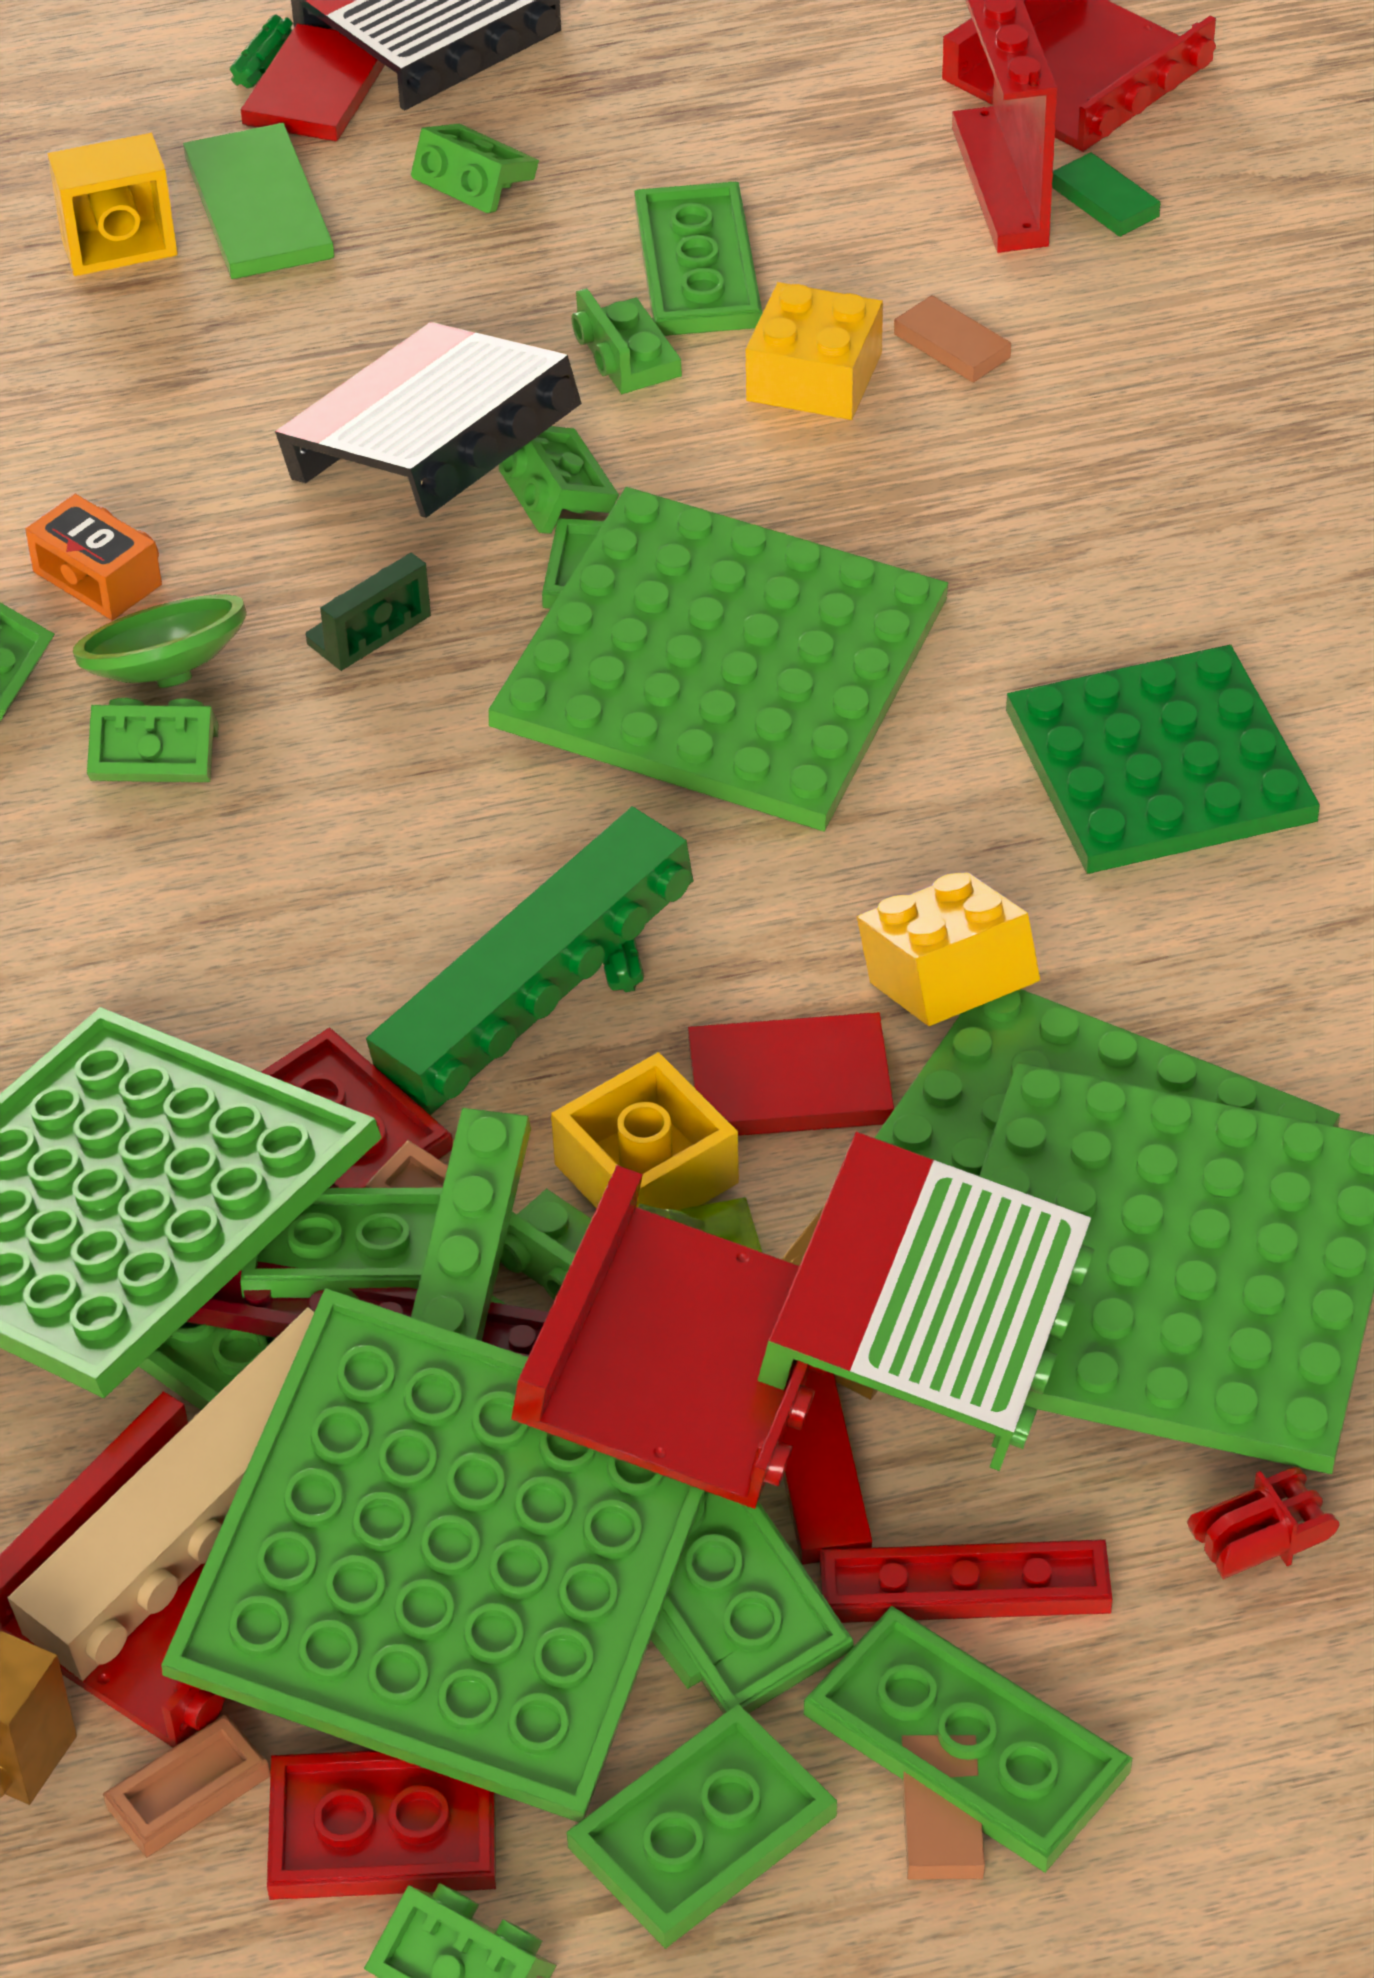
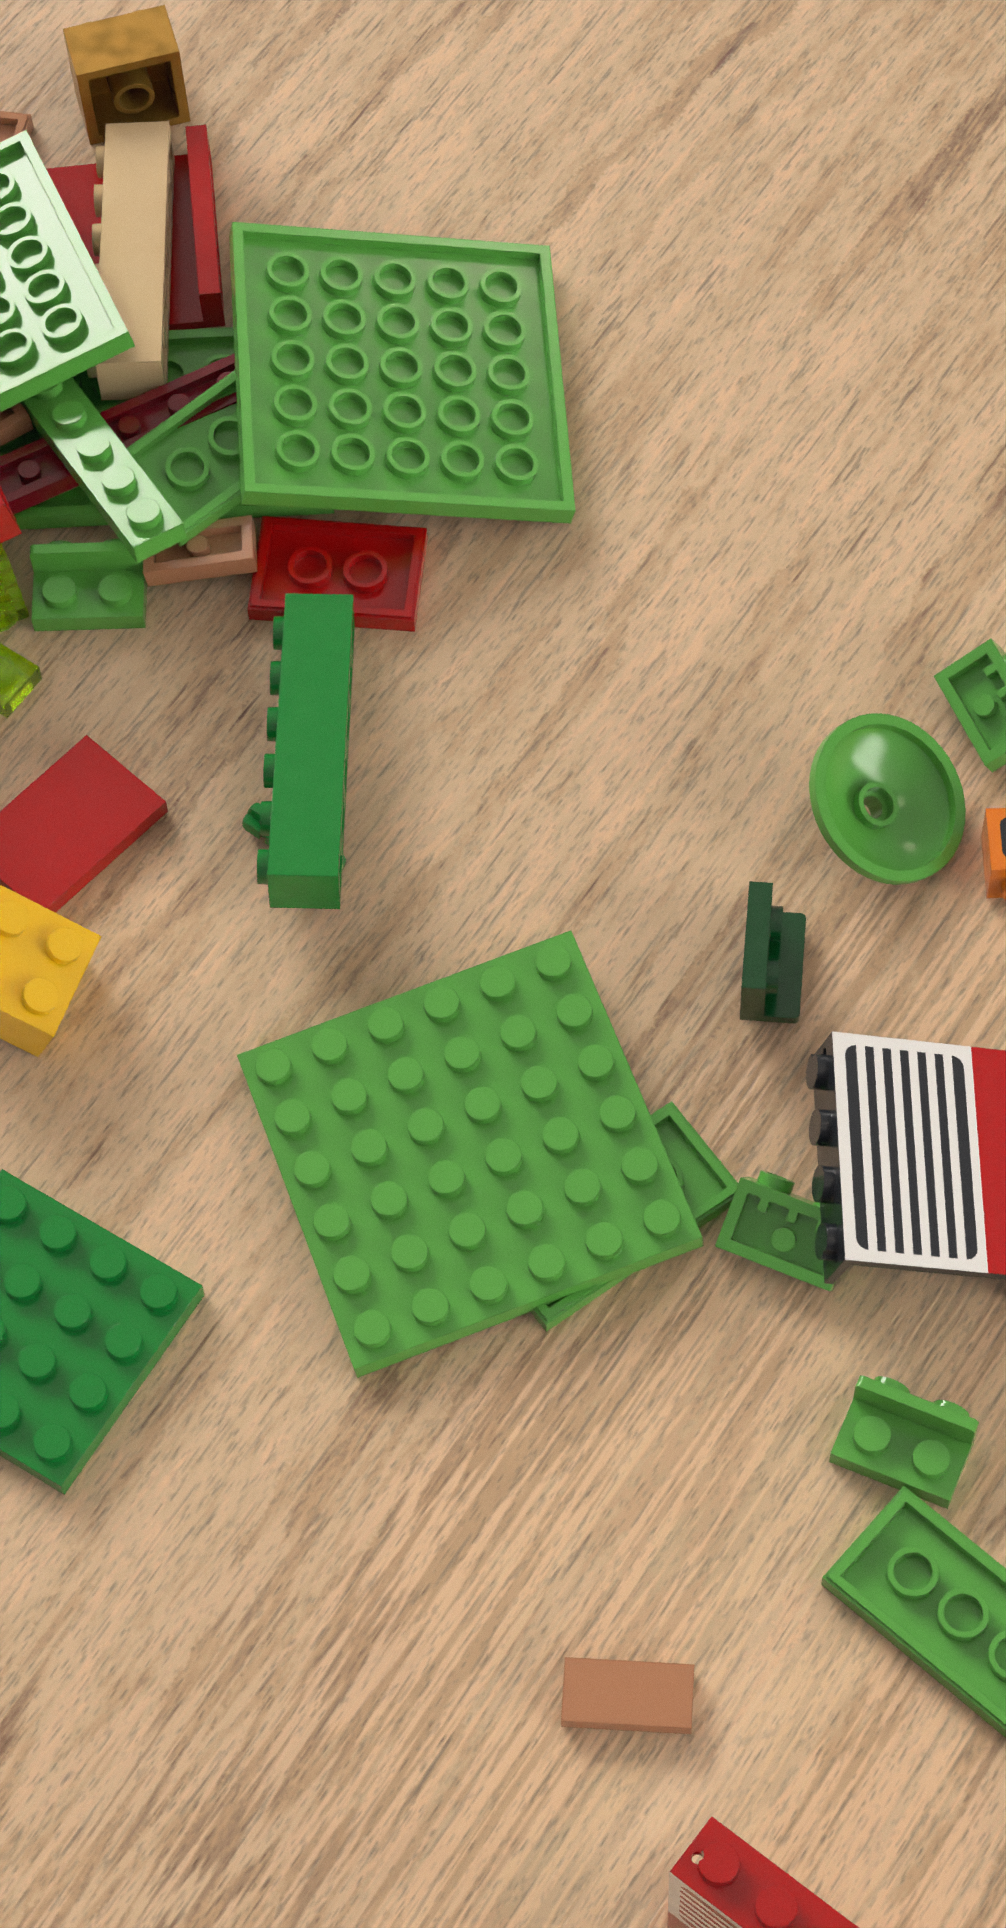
camera: 140 degrees right, 15 degrees up
bright green bracket [87,698,219,782] -> none
yellow brick [551,1052,739,1221] -> none
yellow brick [745,282,883,420] -> none

